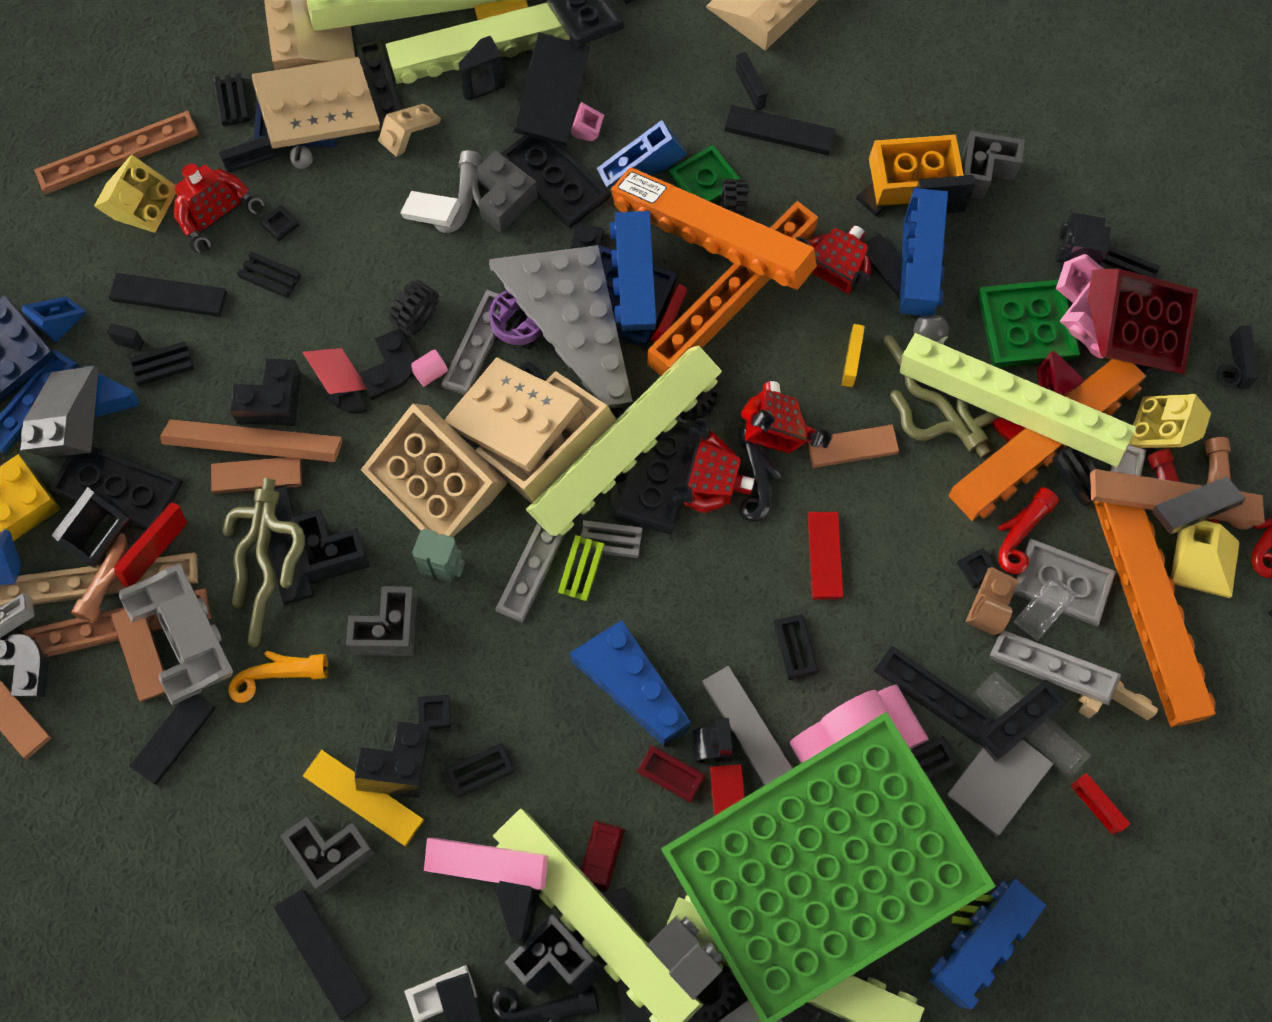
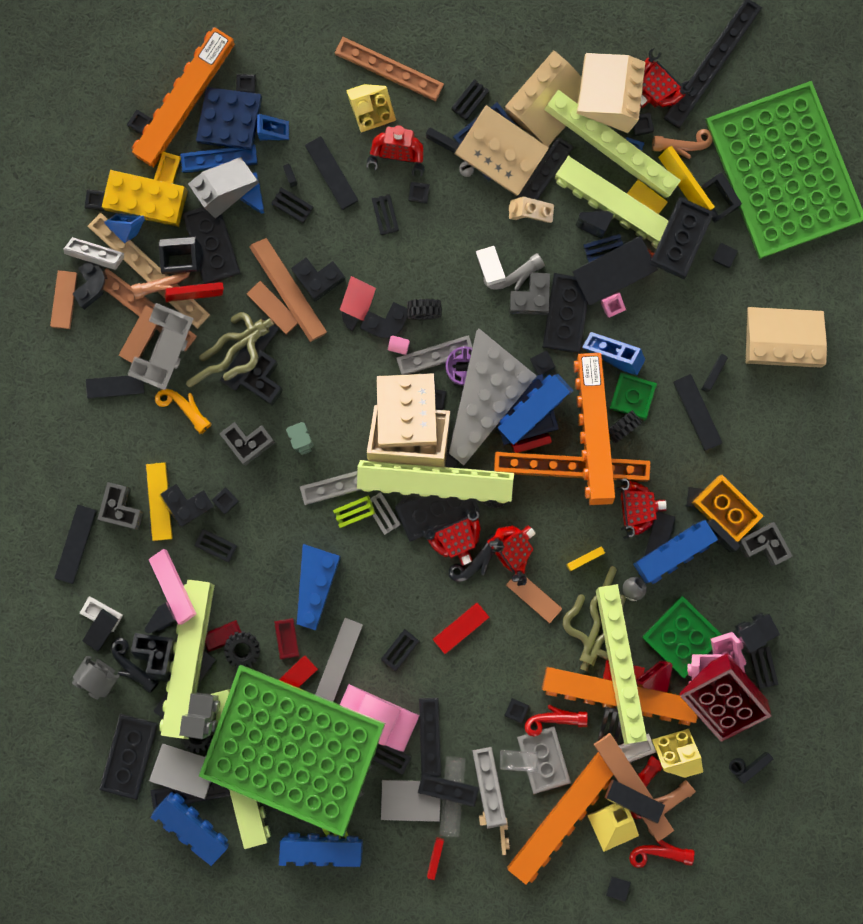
camera: 50 degrees right, 15 degrees up
tan slope [361,403,508,537] -> none
black plate [693,718,733,764] -> none
medium nougat plate [965,567,1019,635] -> none
none -> black tyre [224,631,260,668]
none -> dark blue tile [583,234,623,263]

